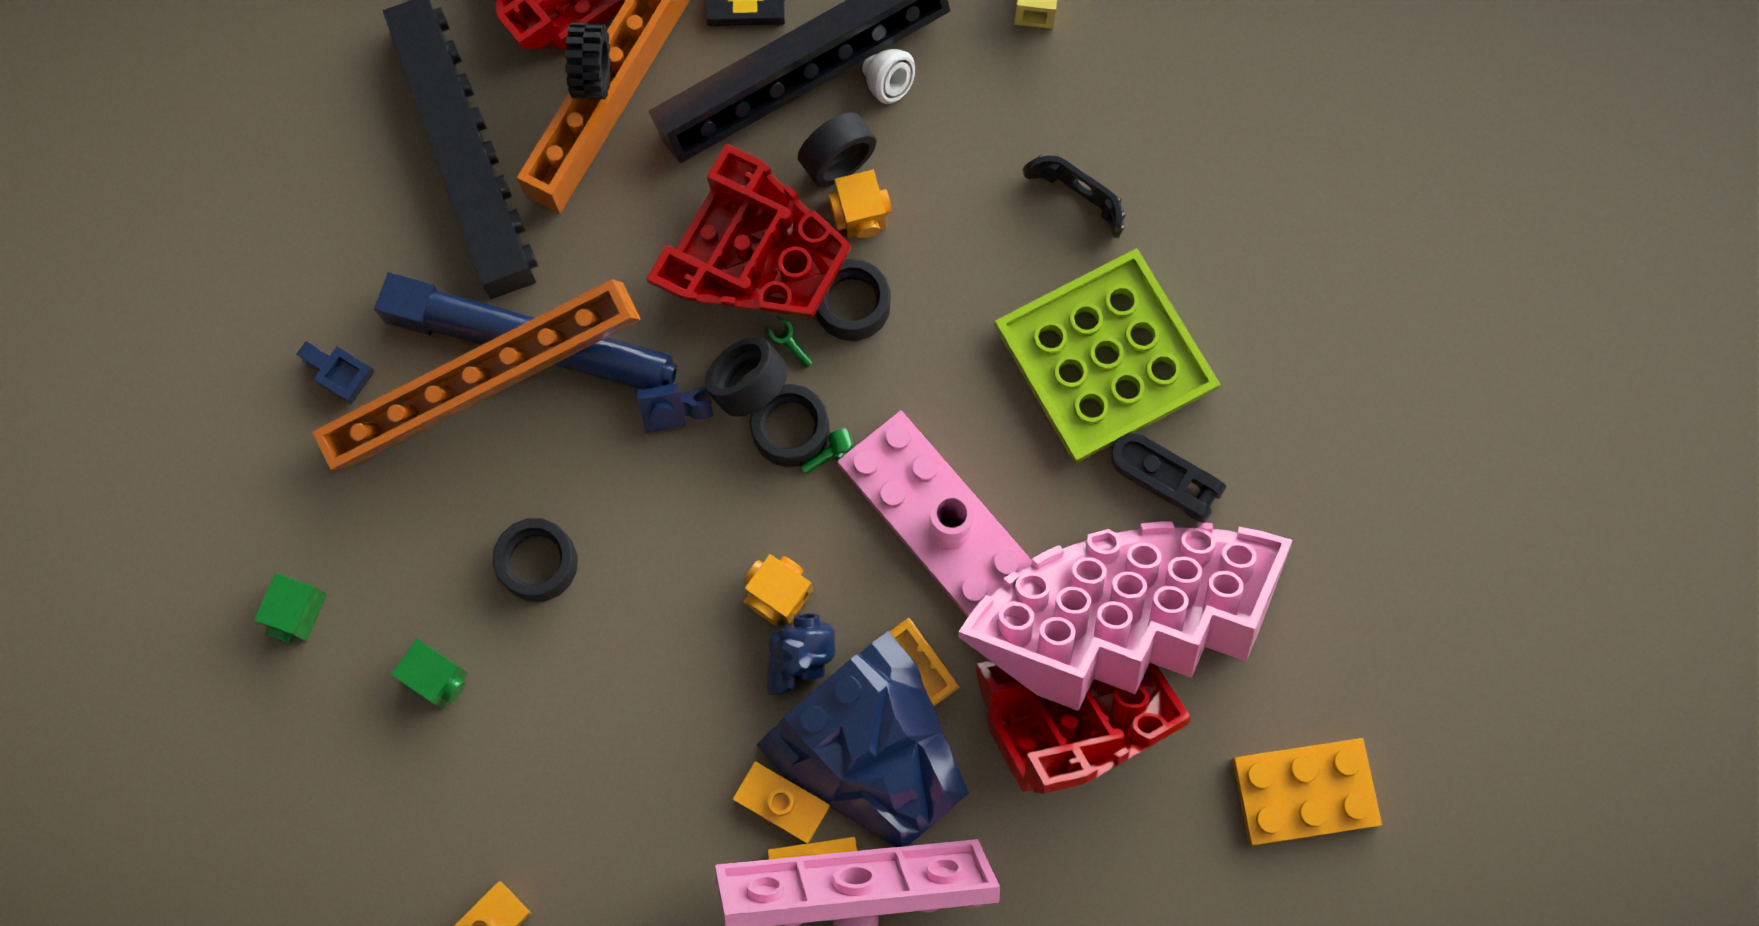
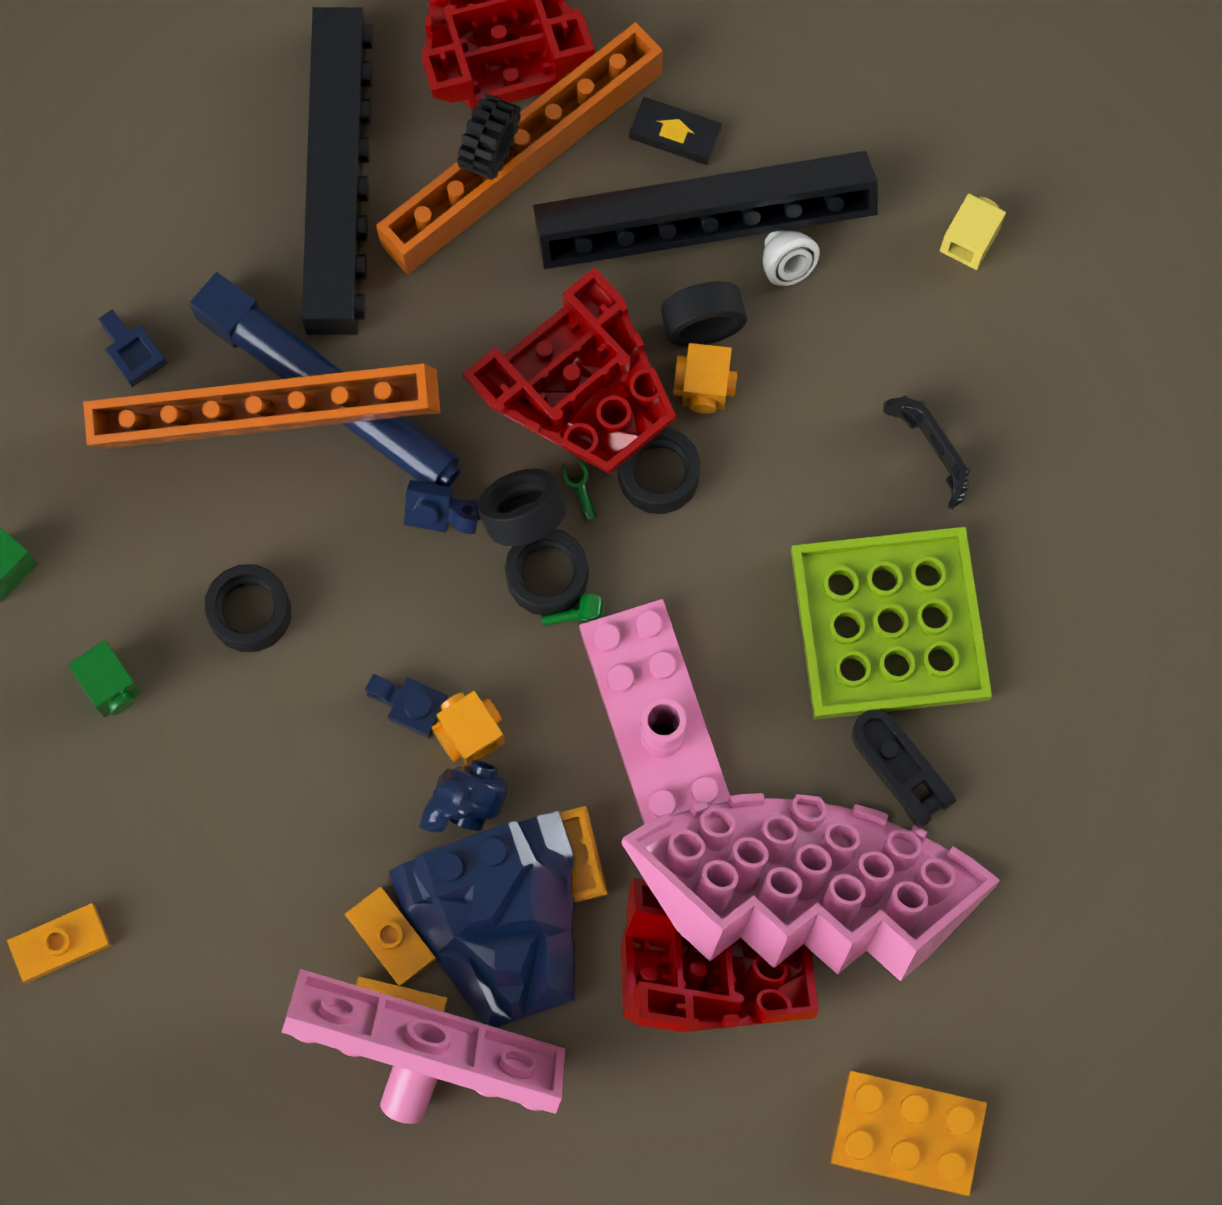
camera: 20 degrees right, 0 degrees up
none -> dark blue plate [365,674,448,738]

